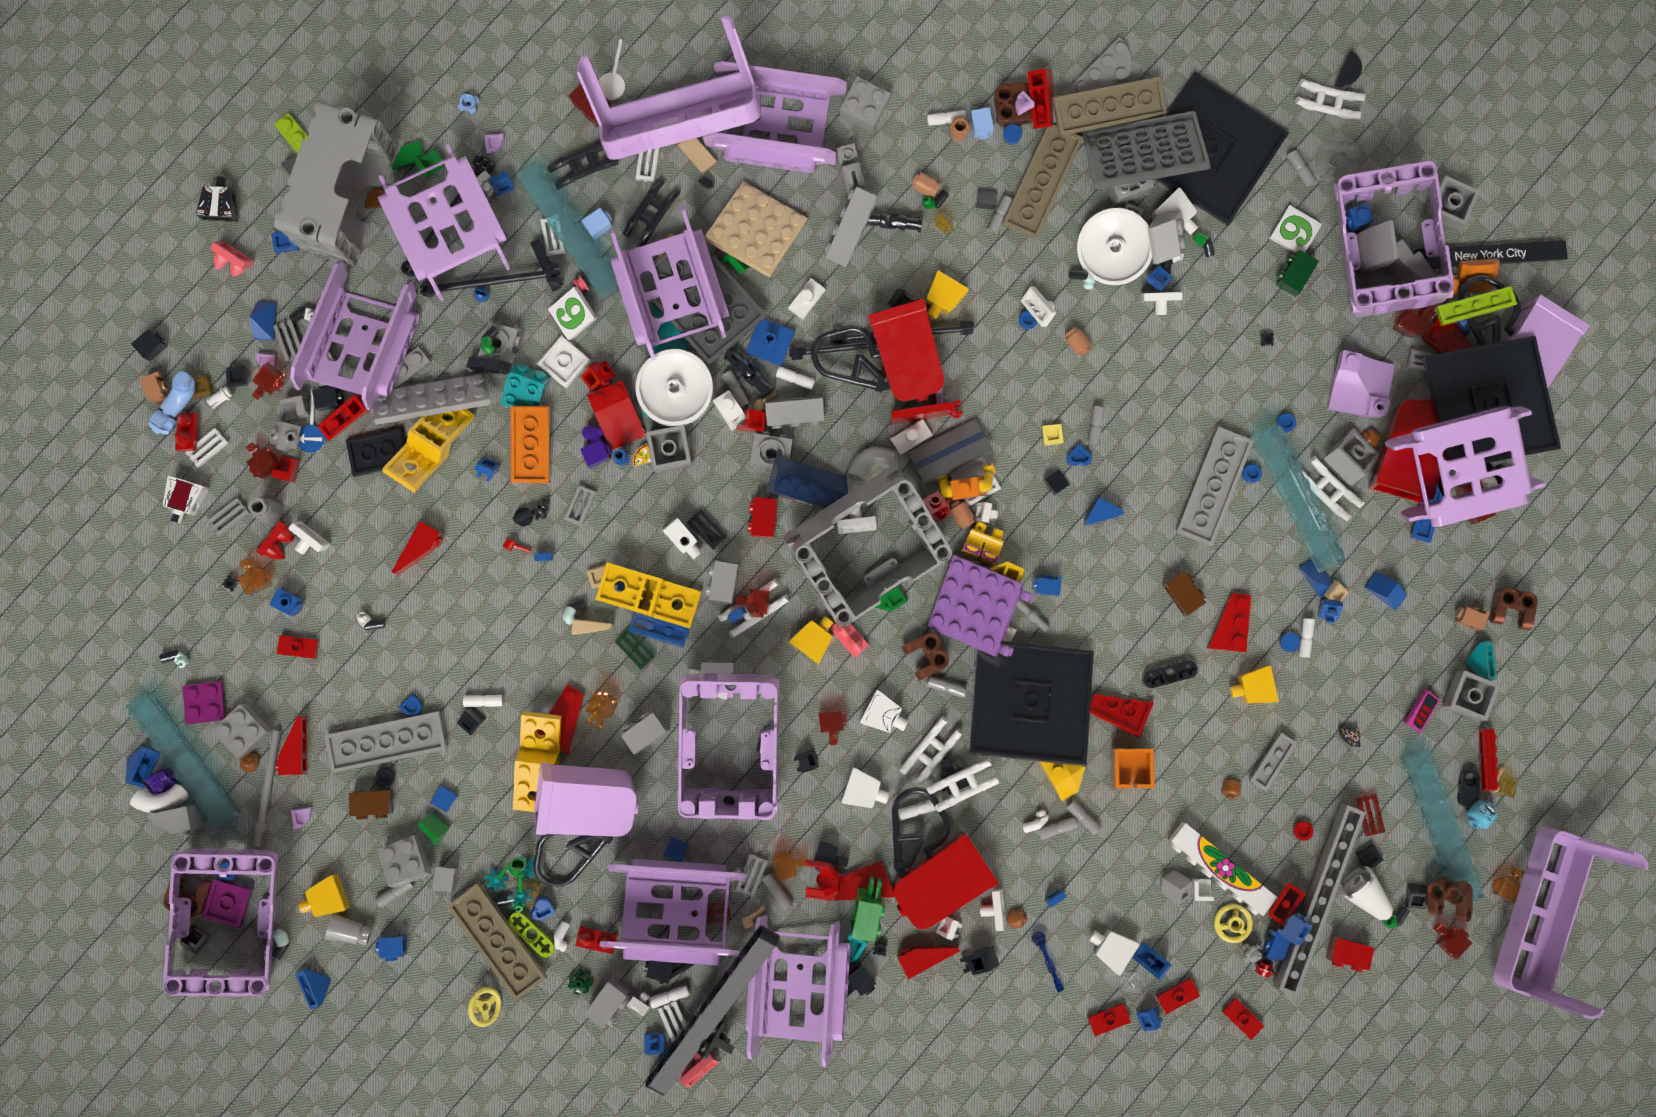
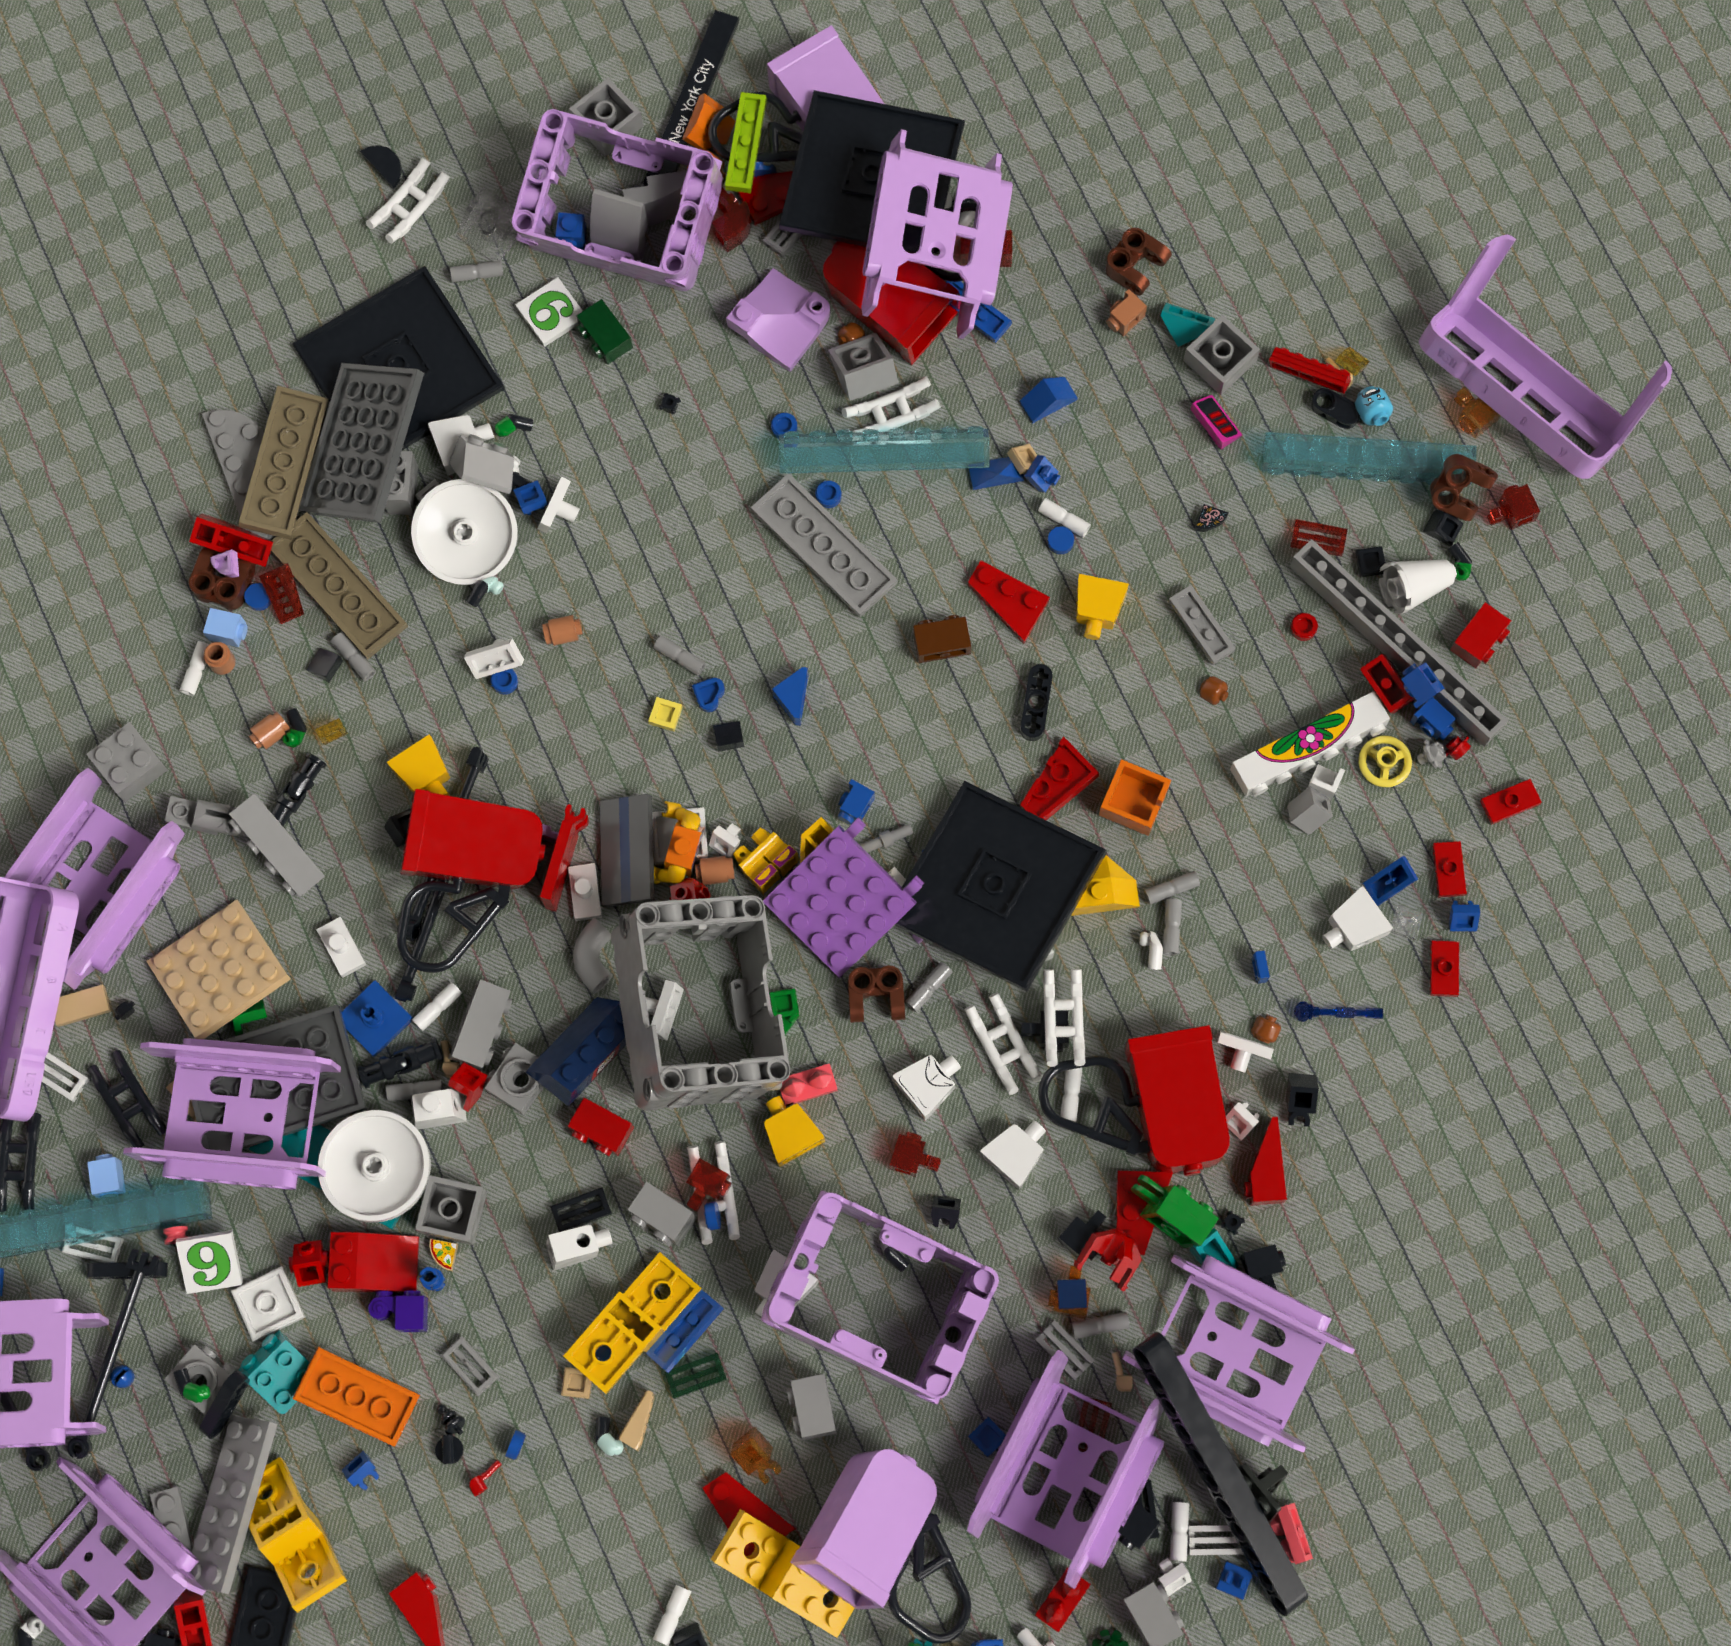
camera: 60 degrees left, 10 degrees down
none -> clear red slope [259,564,304,624]
none -> dark blue tile [1057,1279,1087,1310]

